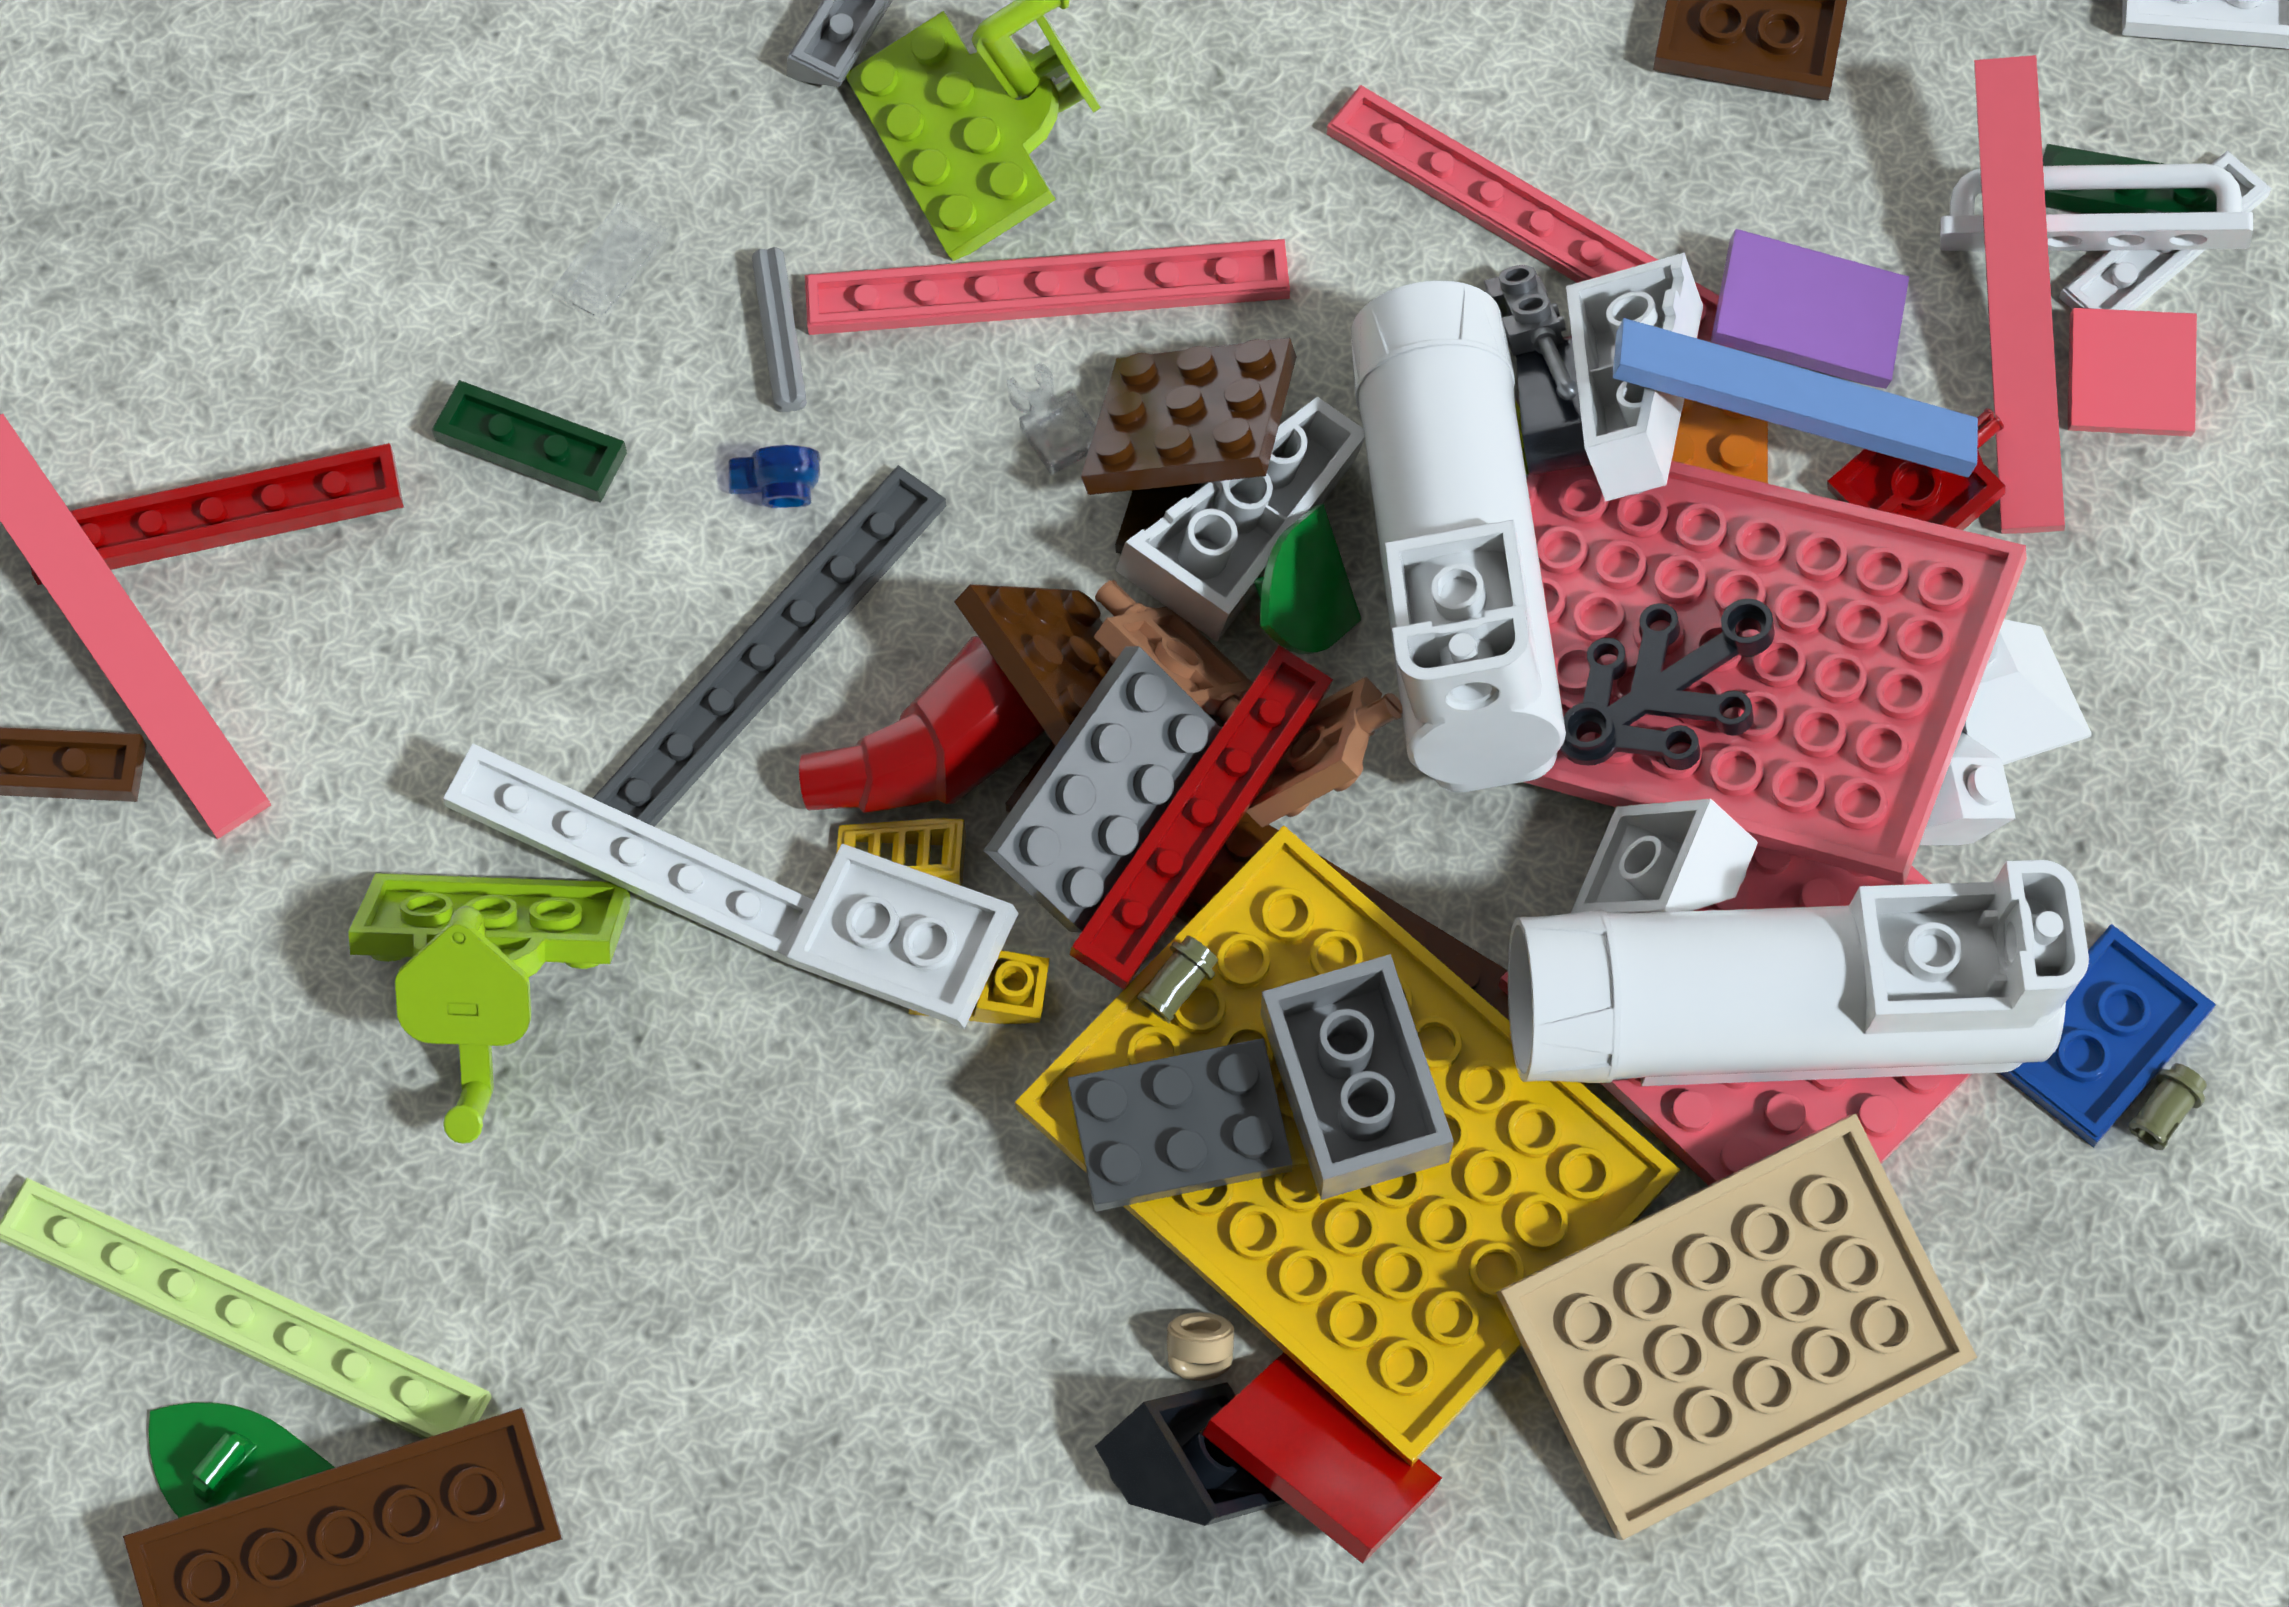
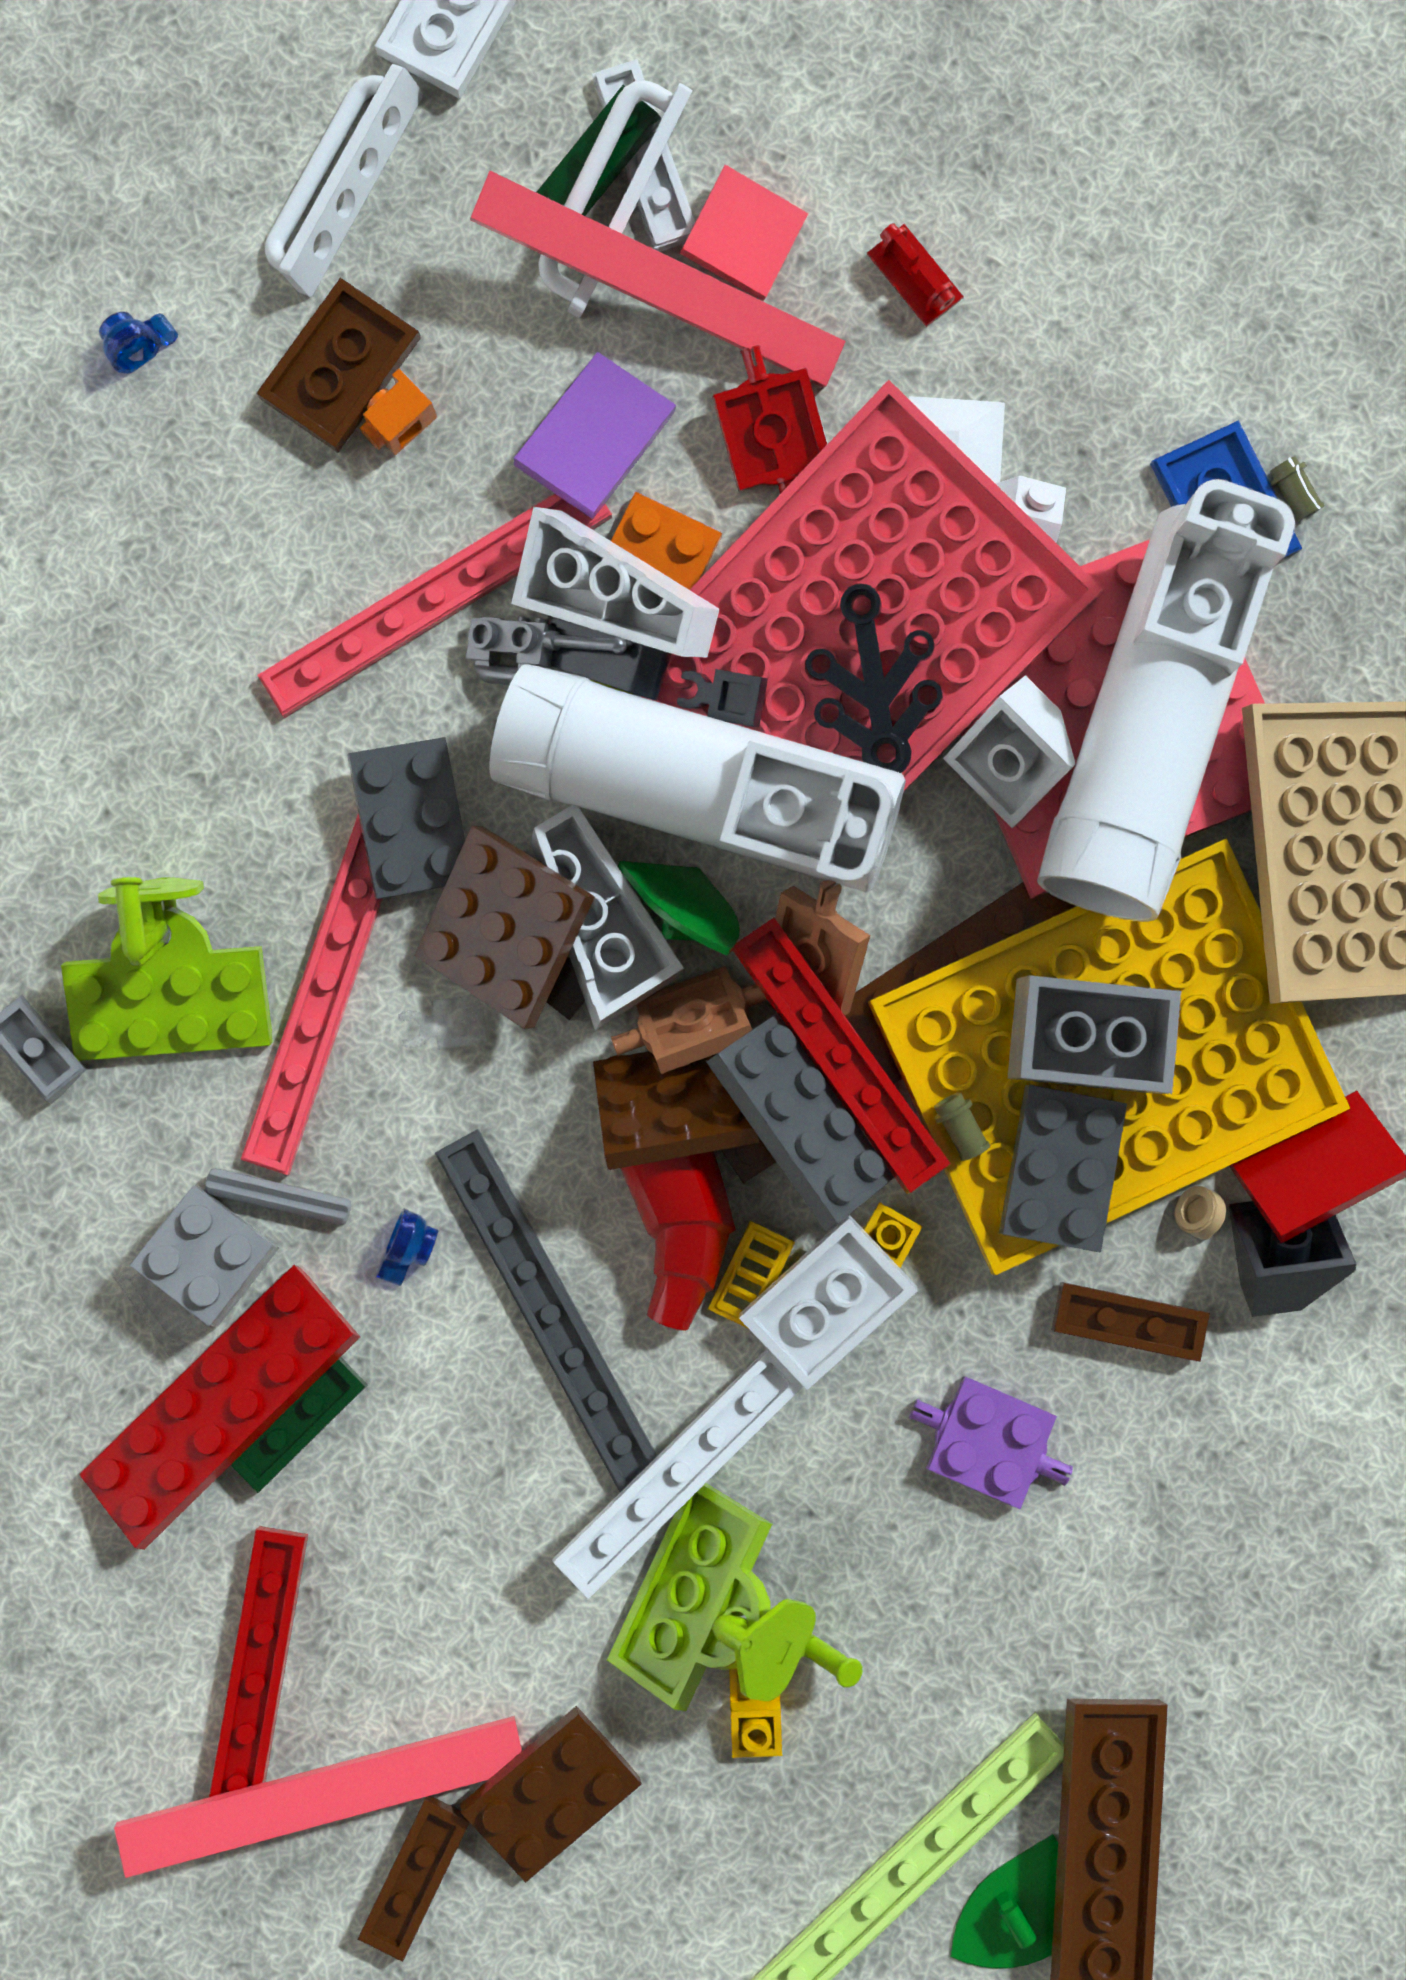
camera: 70 degrees left, 20 degrees up
medium blue tile [1613,318,1978,477] -> none
none -> red plate [79,1265,360,1550]
none -> light grey brick [130,1185,279,1327]
none -> dark grey plate [347,737,465,900]
none -> orange brick [359,368,437,456]
none -> reddish brown plate [460,1706,642,1883]
none -> black plate [677,669,768,728]
none -> yellow slope [729,1668,782,1758]
none -> red hinge [867,223,964,327]
none -> medium lavender plate [909,1376,1073,1509]
none -> reddish brown plate [1051,1282,1210,1362]

